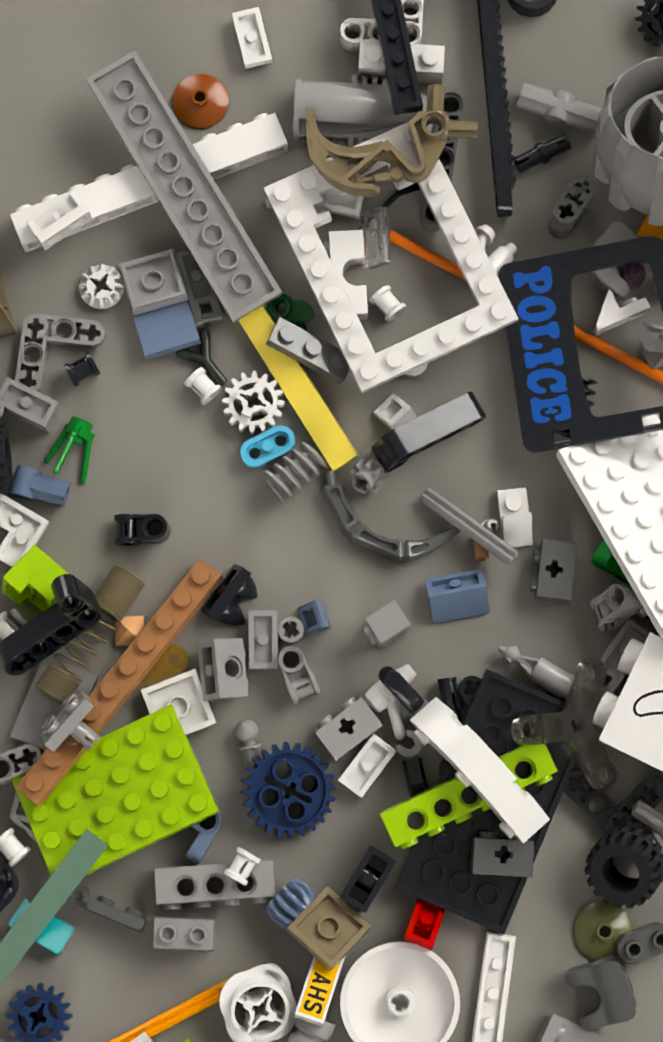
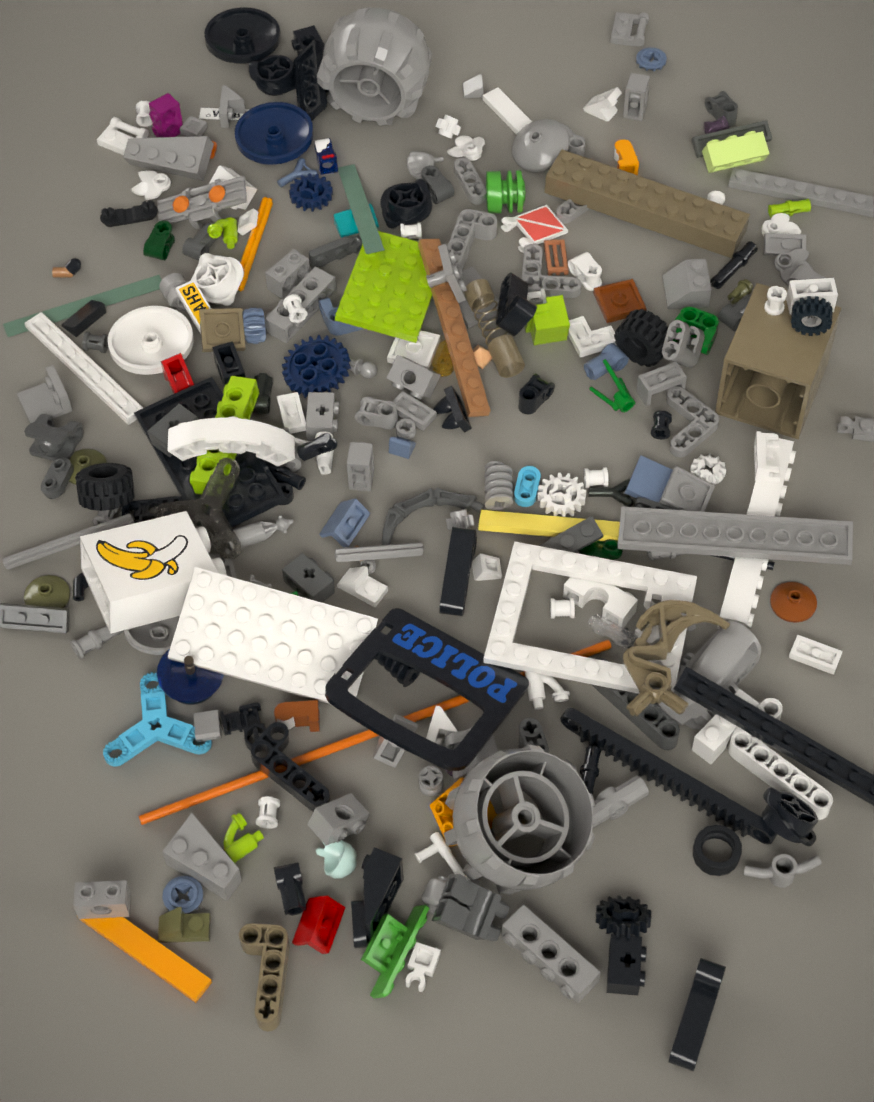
camera: 130 degrees right, 25 degrees down
none -> pearl dark grey piece [252,373,273,415]

